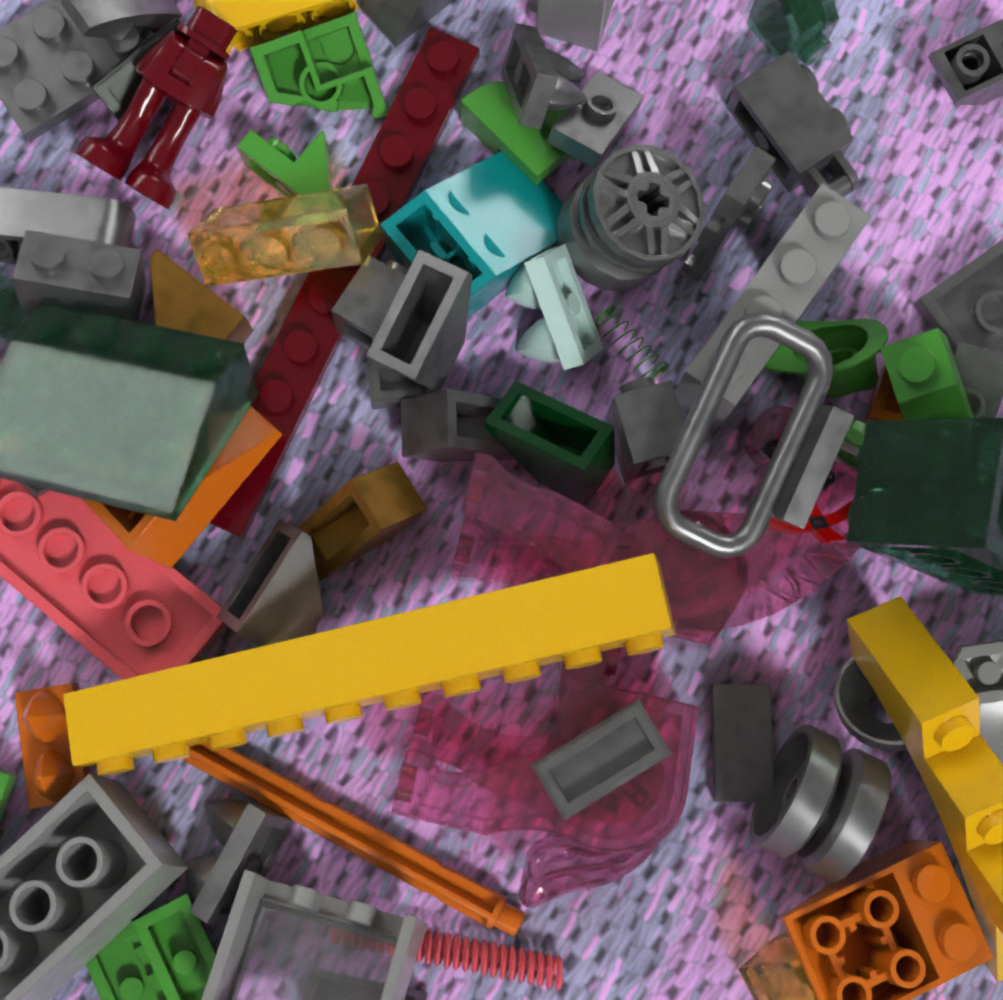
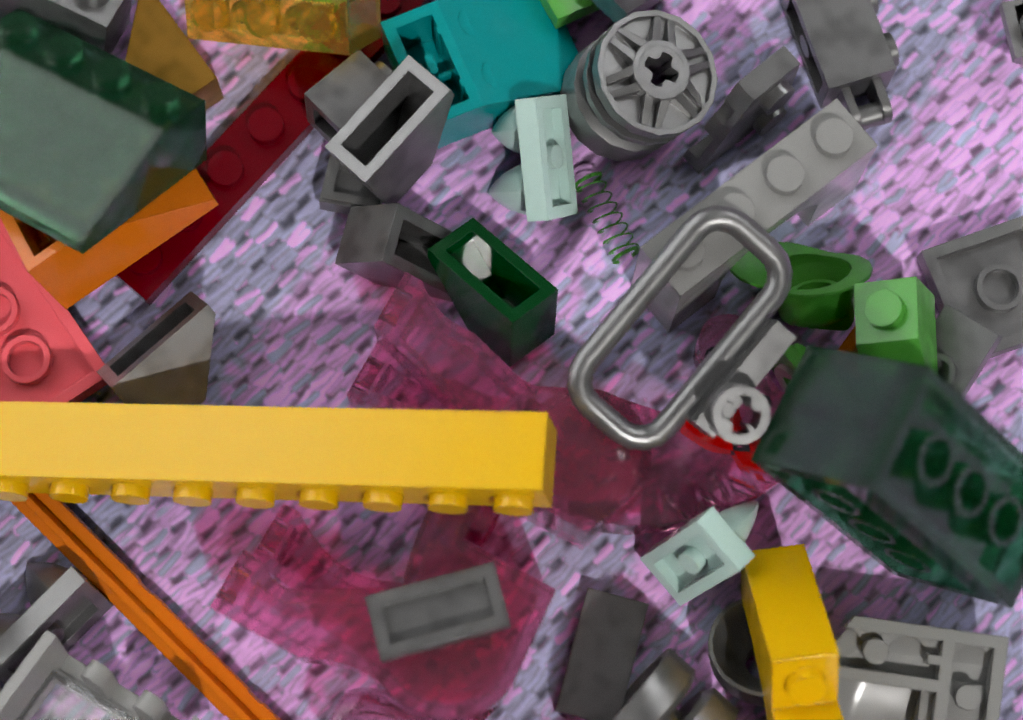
camera: 15 degrees right, 5 degrees down
pearl gold slope [298,461,428,581] -> none
flat silver brick [605,377,684,482] -> none
none -> light aqua tile [640,501,759,606]
none -> flat silver bush [706,383,771,444]

